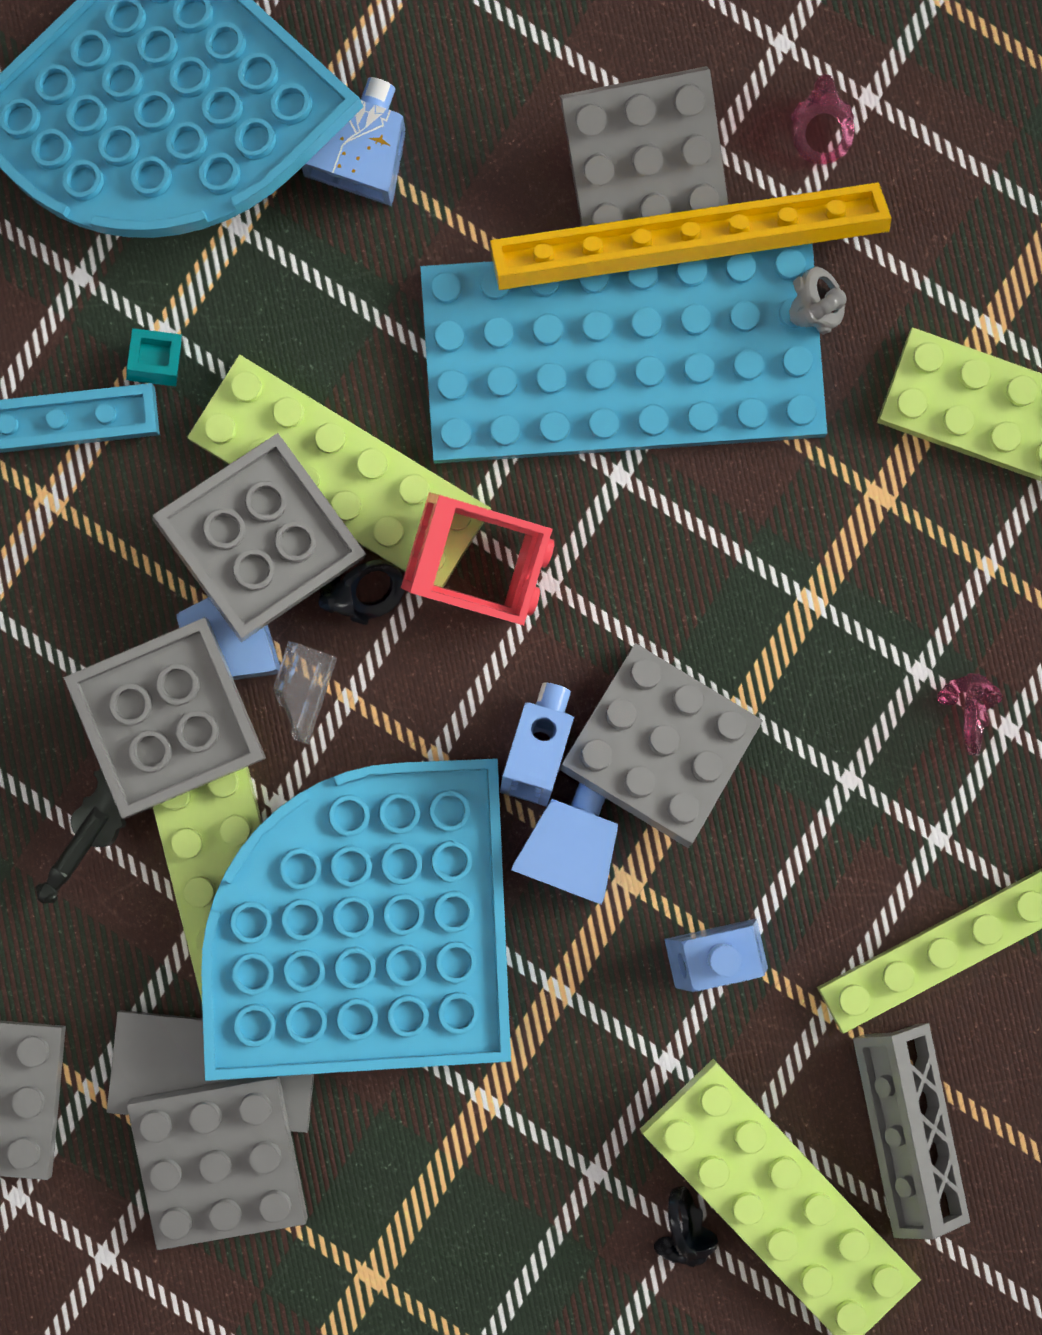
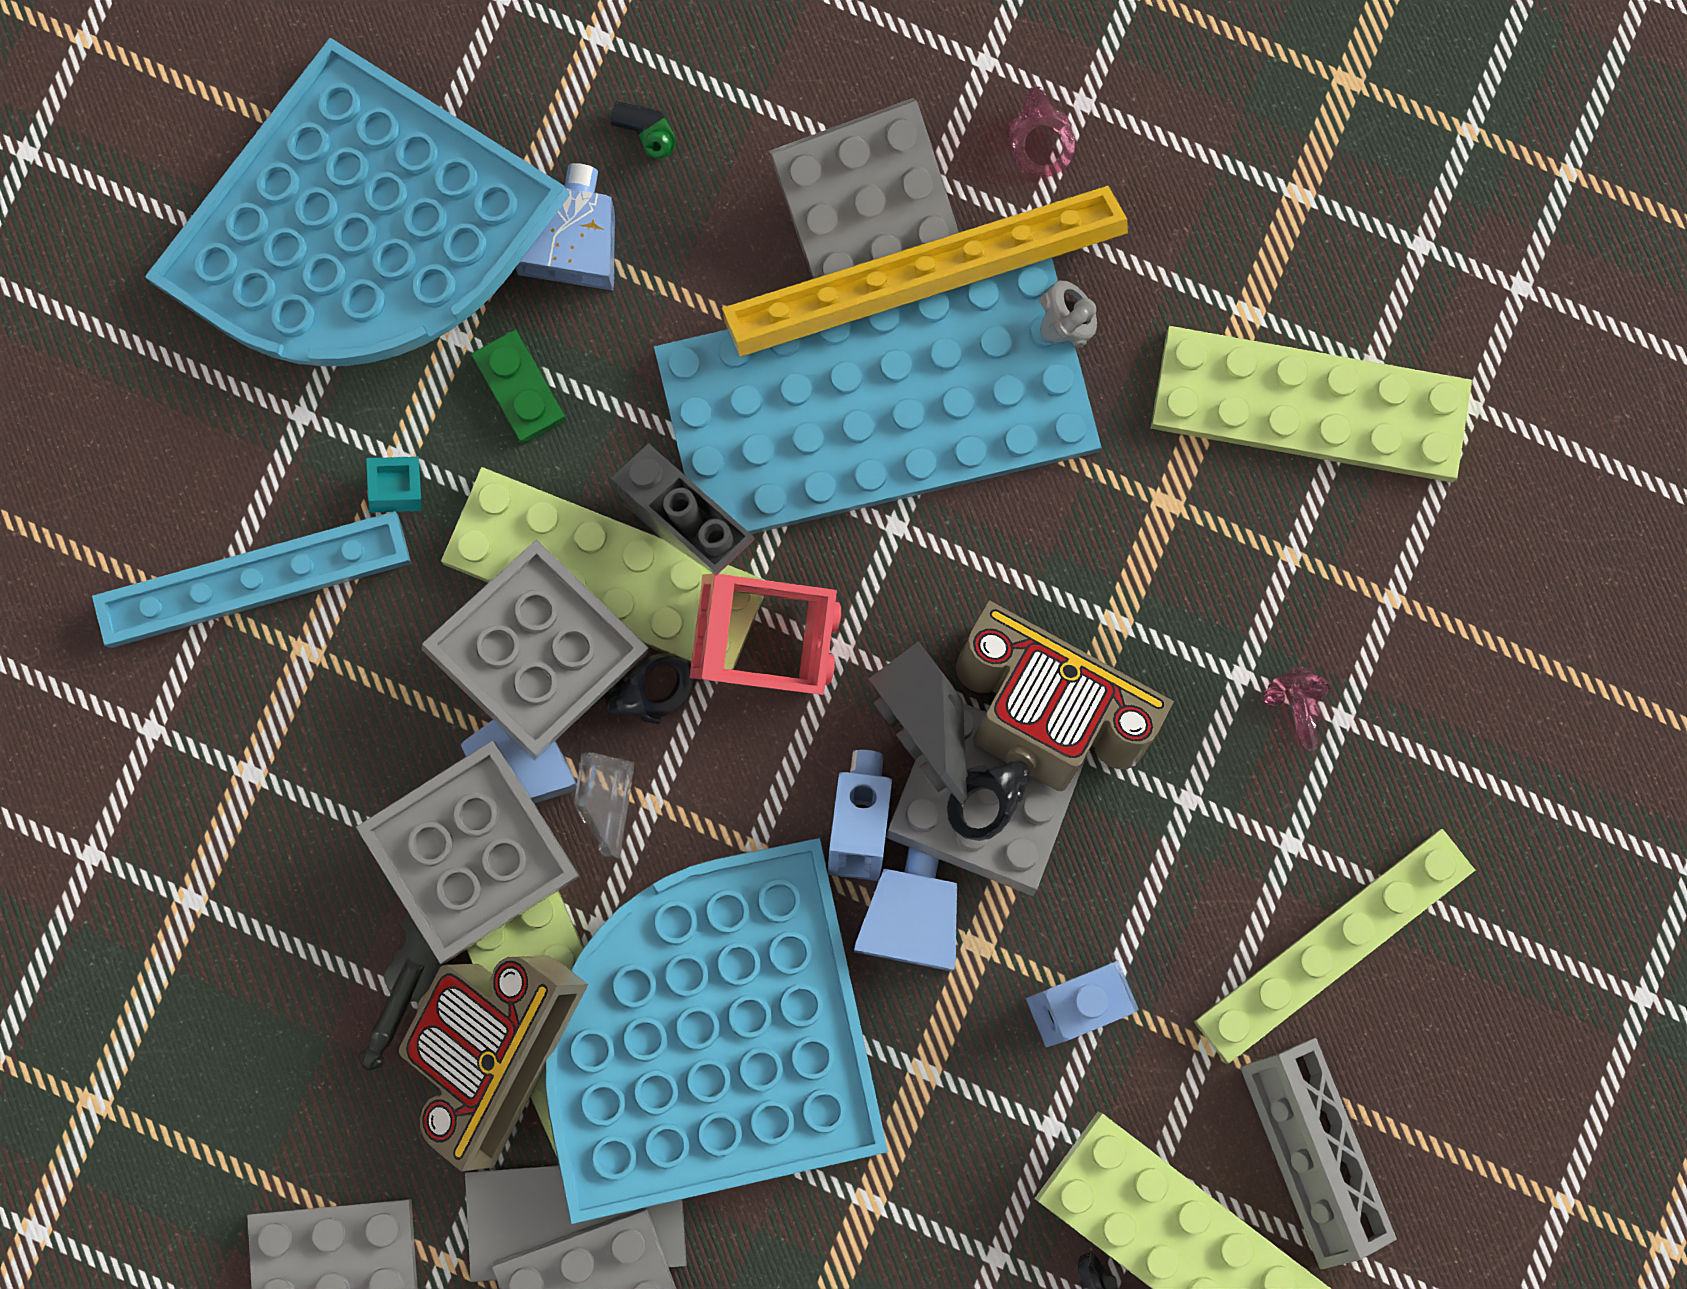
camera: 15 degrees left, 5 degrees down
none -> brick [399,956,588,1172]
none -> green plate [471,329,567,445]
none -> arm [611,101,675,159]
none -> dark grey slope [611,443,755,576]
none -> dark grey slope [869,641,967,804]
none -> black piece [947,762,1029,841]
none -> brick [955,600,1174,791]

